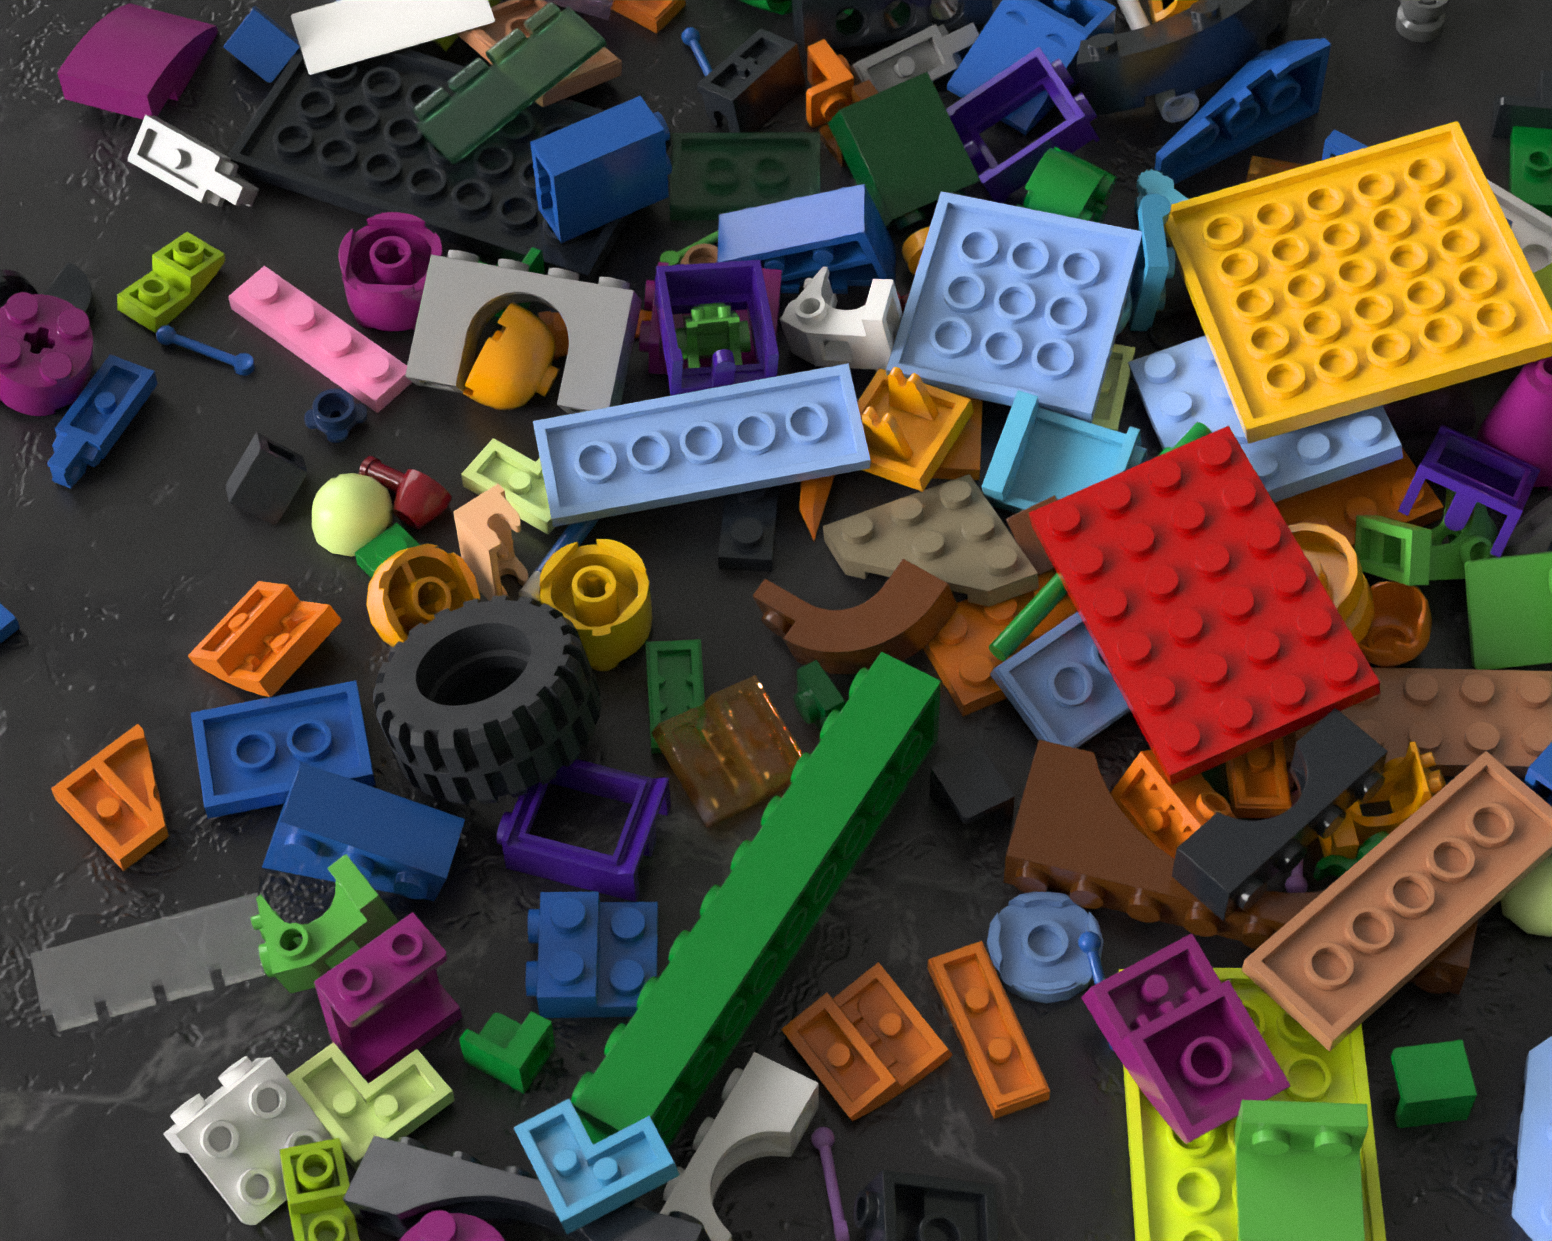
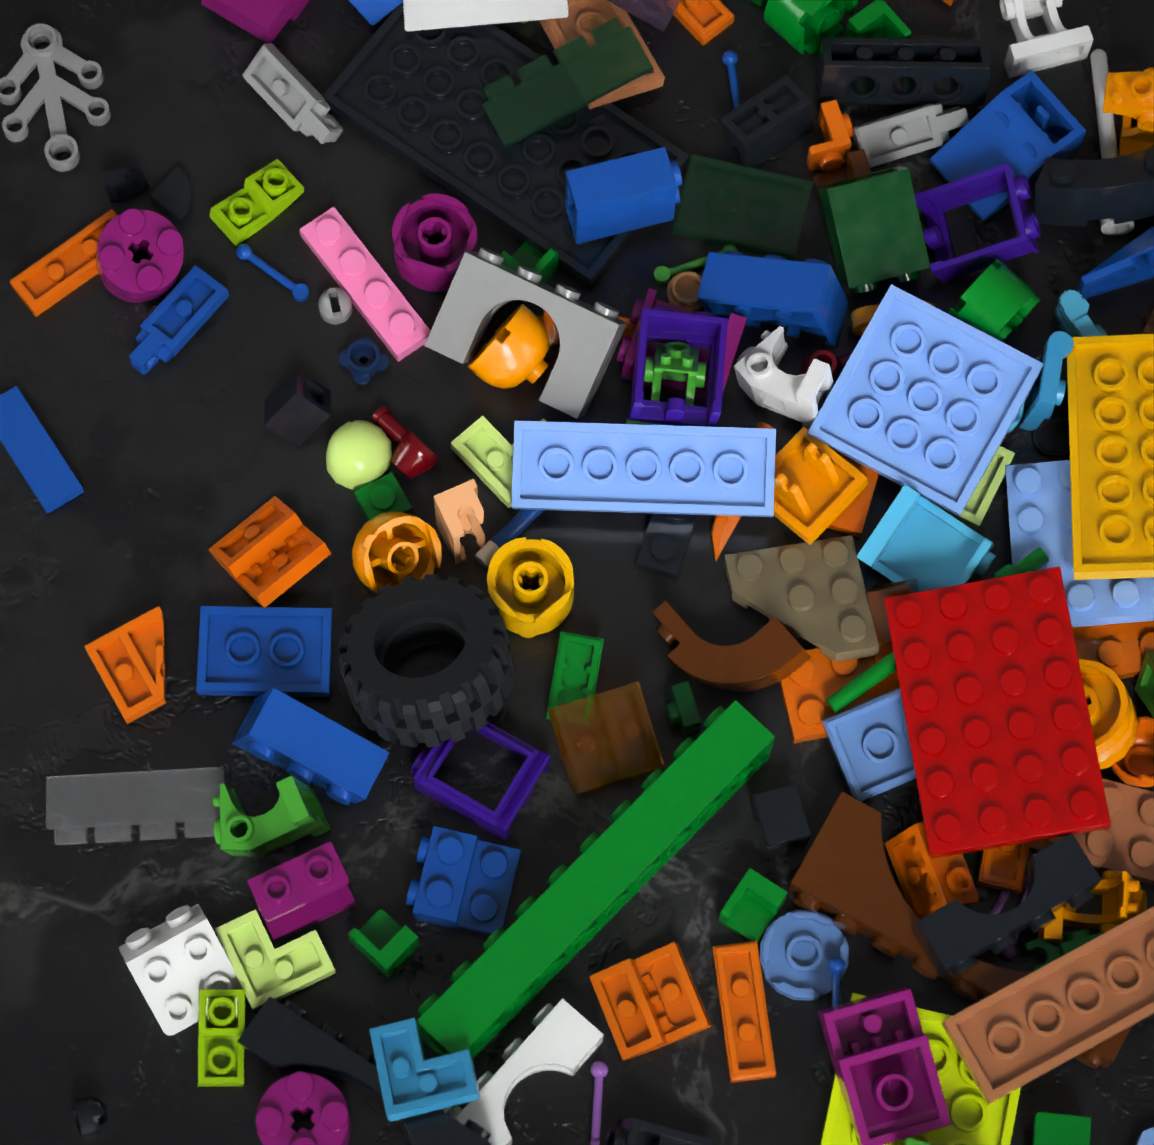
camera: 10 degrees right, 15 degrees up
none -> light grey hinge [318,288,353,325]
none -> green panel [718,868,788,943]

